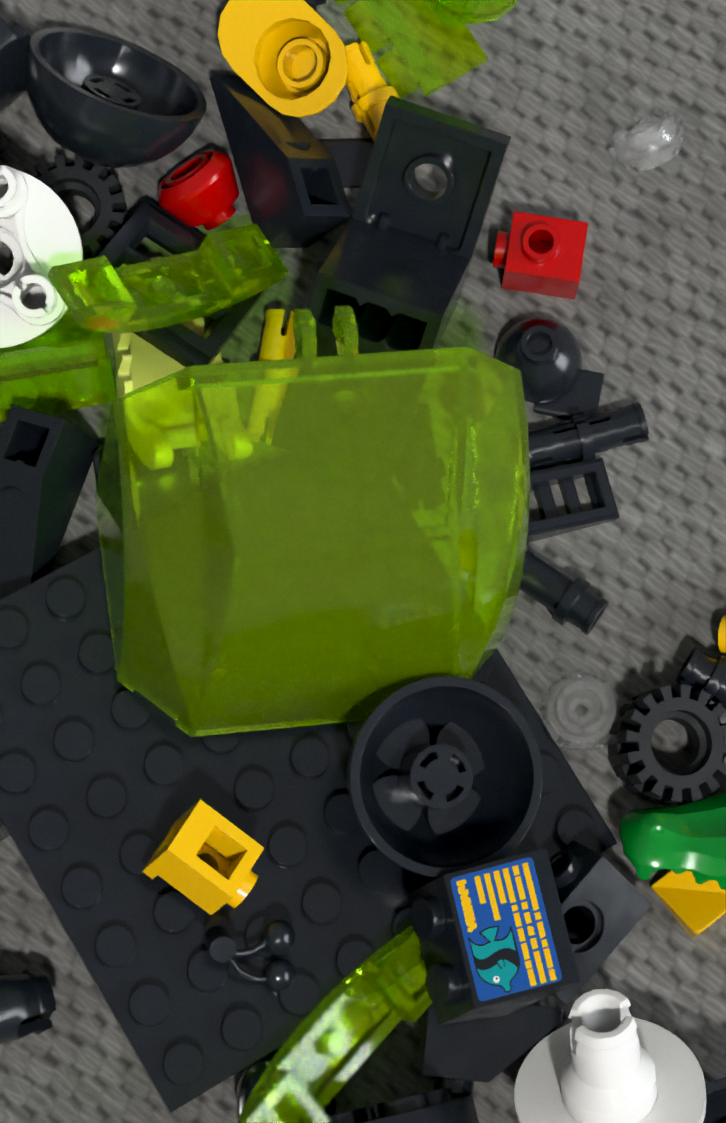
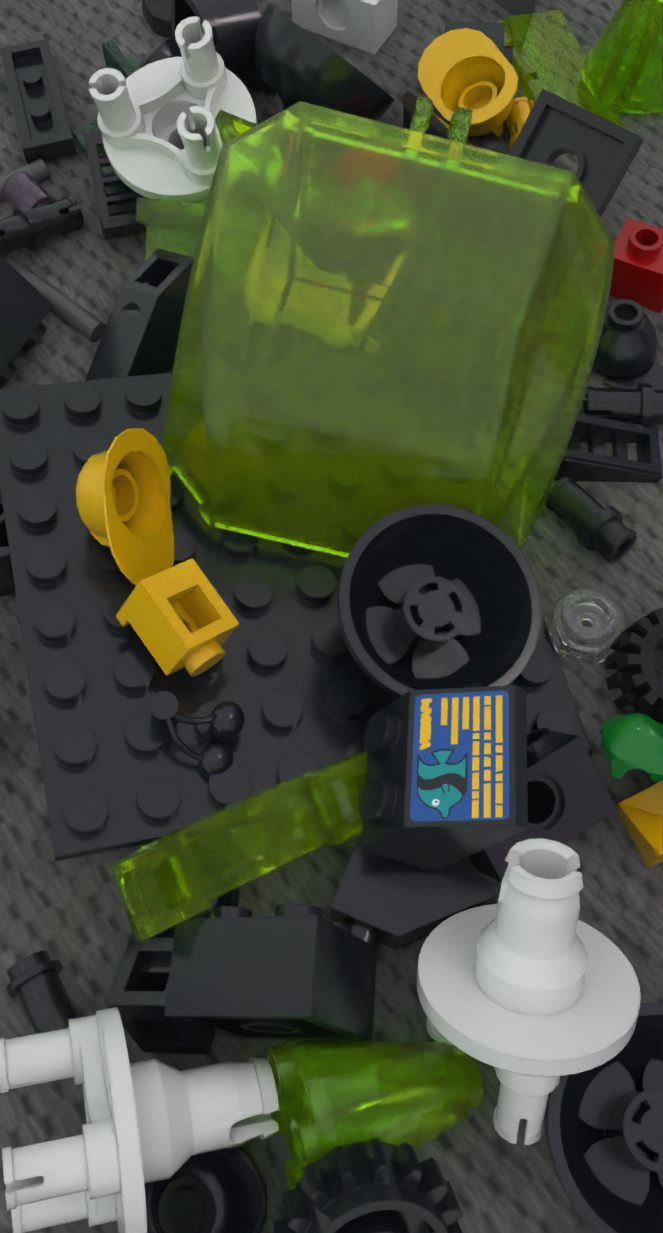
camera: 20 degrees right, 15 degrees down
none -> yellow piece [75,428,174,586]

